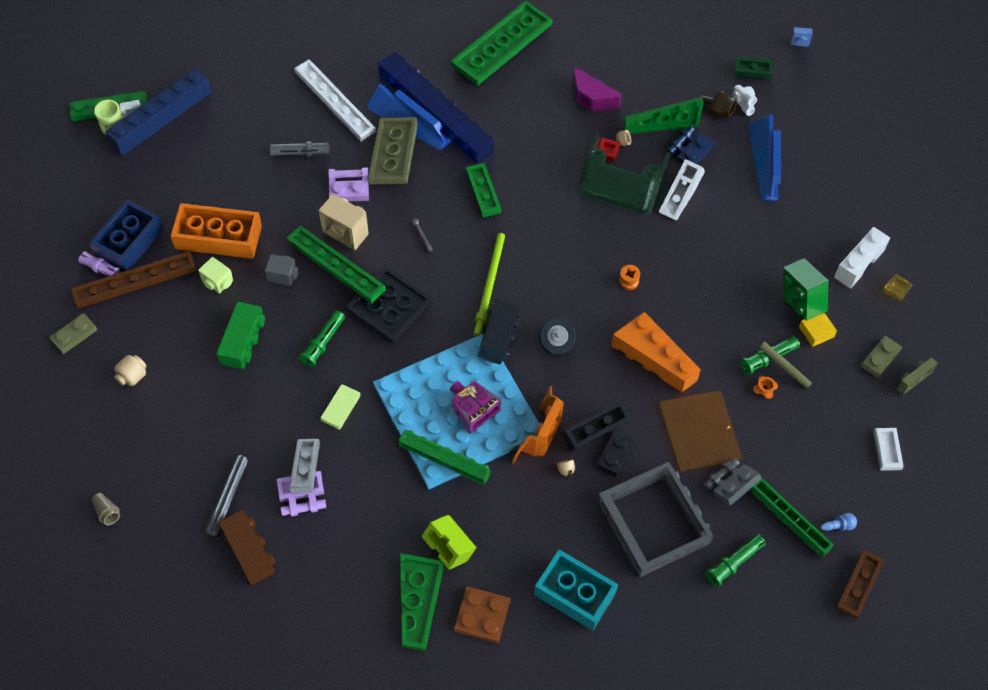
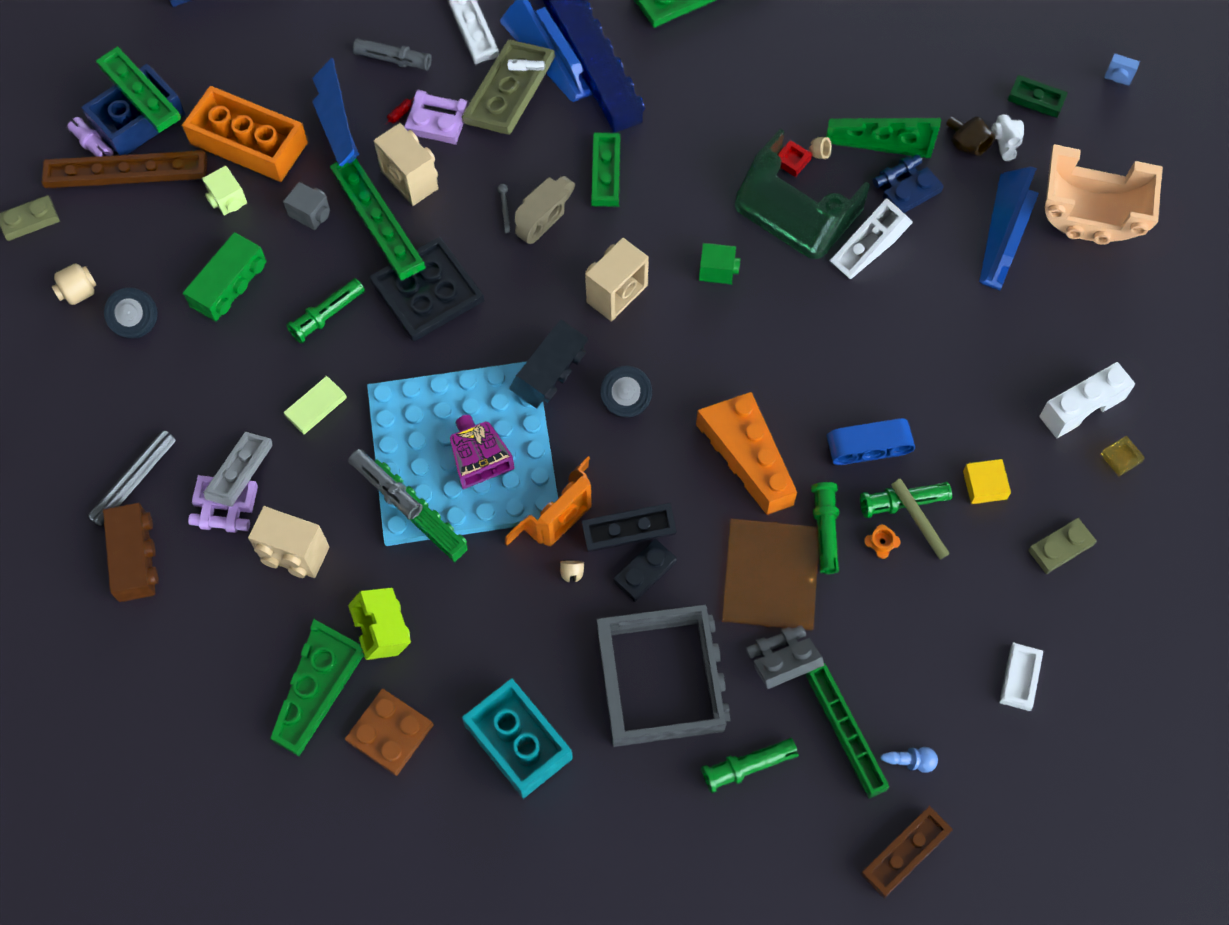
camera: 20 degrees right, 5 degrees up
lime bar [473,233,505,337] -> none
magenta slope [573,68,622,111] -> none
orange wheel [619,265,641,290] -> none
green brick [782,258,829,321] -> none
olive plate [896,357,938,396] -> none
none -> green plate [96,47,181,133]
none -> black wheel [104,288,157,338]
none -> tan brick [248,506,330,578]
none -> blue wedge [312,58,359,167]
none -> dark grey pin [348,449,423,520]
none -> red piece [385,97,415,125]
none -> white pin [508,60,545,71]
none -> dark tan piece [515,176,575,244]
none -> tan brick [585,238,649,322]
none -> green brick [699,243,740,285]
none -> green pin [811,482,839,574]
none -> blue beam [826,419,915,465]
none -> light nougat cylinder [1045,144,1163,245]

